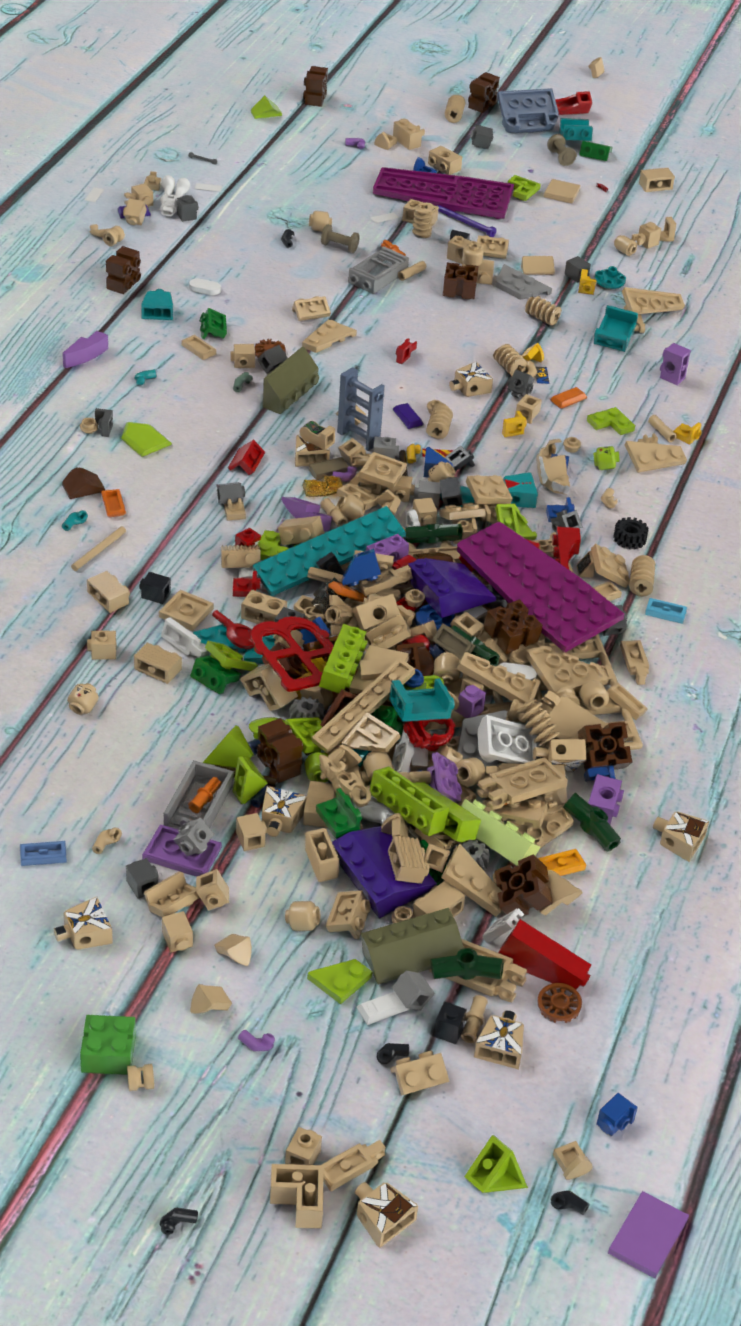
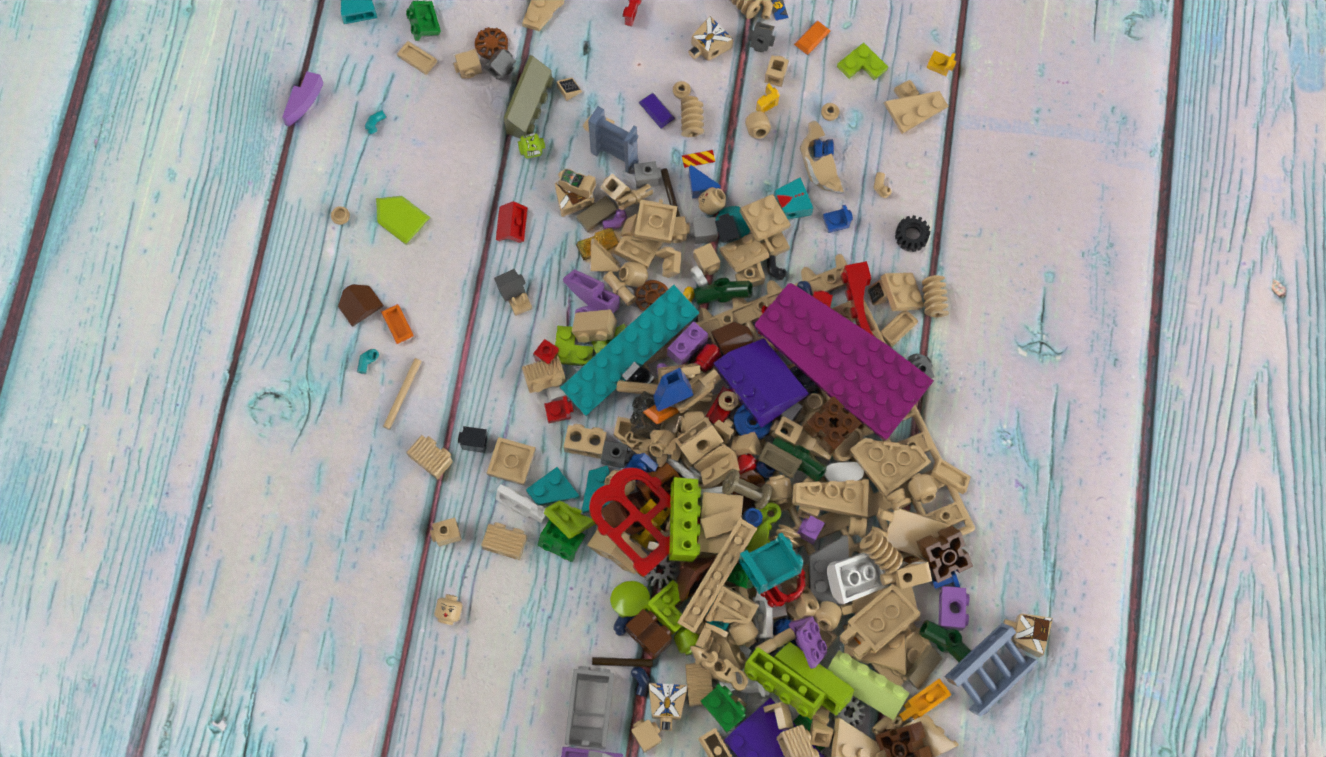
camera: 10 degrees left, 30 degrees up
dark grey bracket [95,408,113,437] -> none
orange axle [188,777,221,813] -> none
lime slope [203,725,254,768] -> none
red piece [212,610,255,649] -> none
lime slope [232,757,268,804] -> none
sand green arm [233,372,253,392] -> none
yellow arm [406,444,421,464] -> none
black bracket [444,446,475,472] -> none
lime wing [495,504,537,540] -> none
dark grey brick [550,510,583,532] -> none
lime head [593,446,620,470] -> none
tan hinge [620,640,649,685] -> none
medium azure tile [645,598,687,624] -> none
tan piece [648,415,677,442] -> none
none -> lime head [517,133,545,159]
none -> slope [556,78,582,101]
none -> tan slope [591,238,620,272]
none -> dark tan hose [722,469,772,510]
none -> tan head [745,111,771,139]
none -> dark tan tile [905,645,942,690]
none -> sand blue fence [944,623,1038,717]

